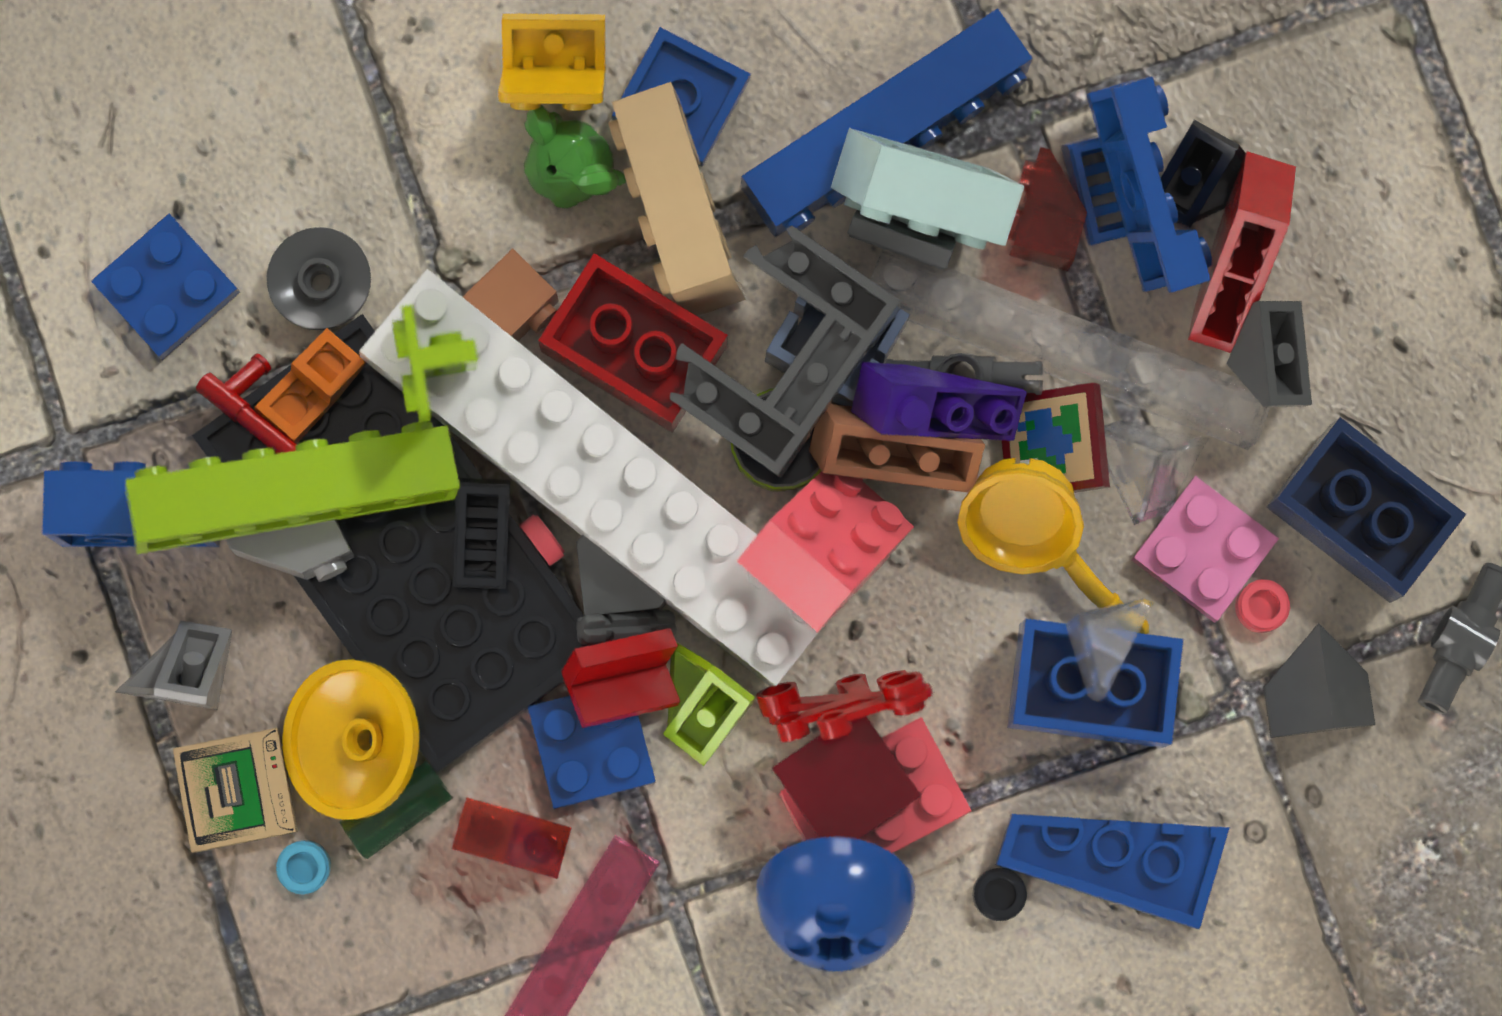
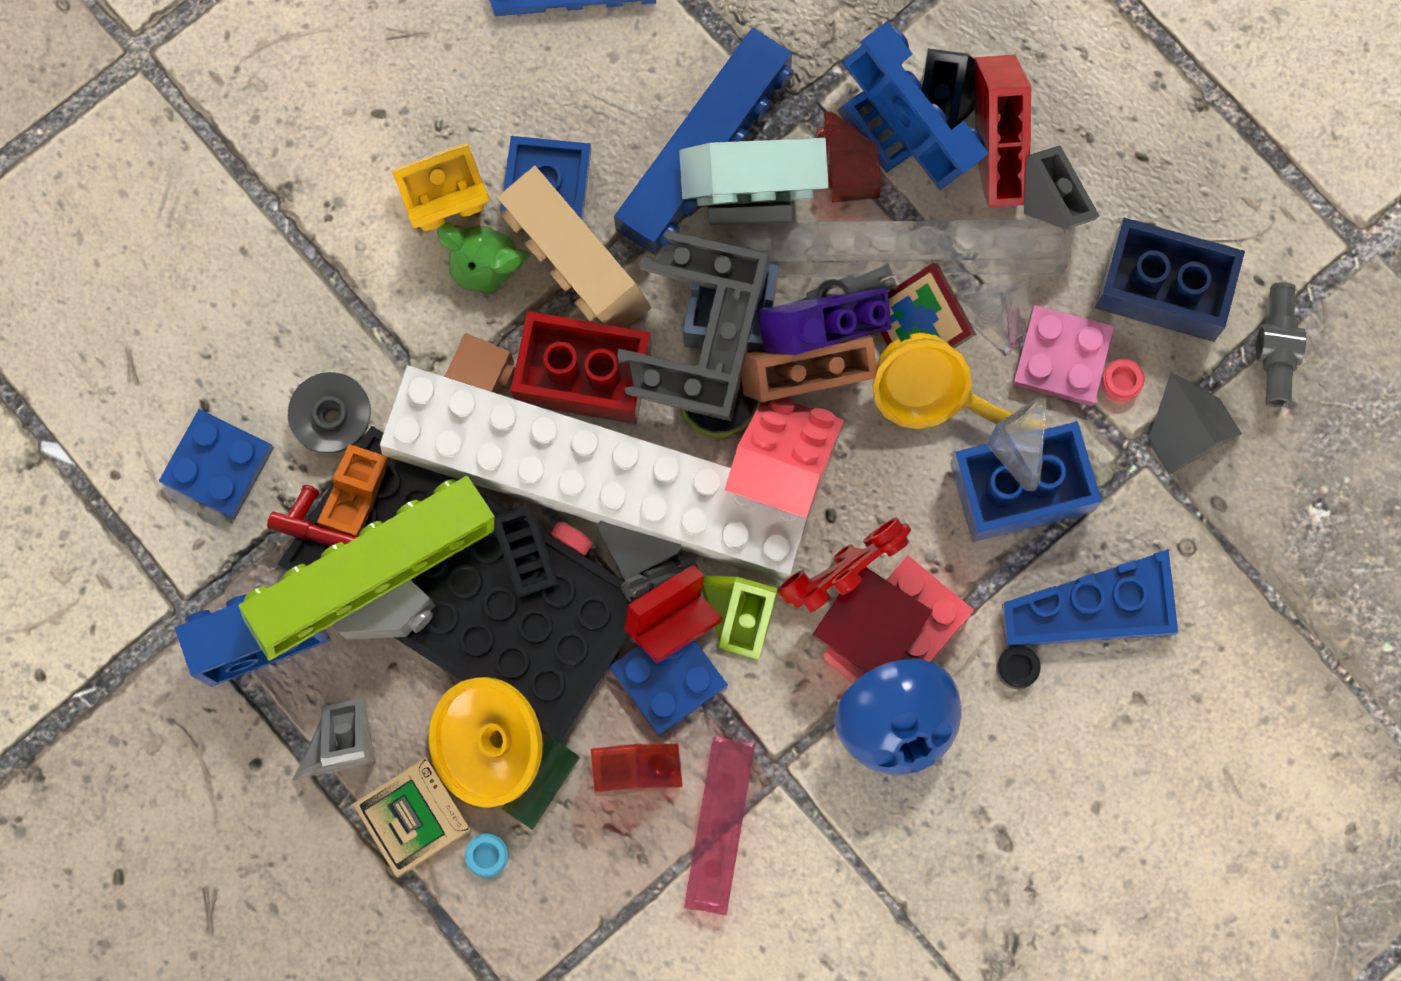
camera: 10 degrees left, 5 degrees down
lime bracket [392,304,478,423] -> none

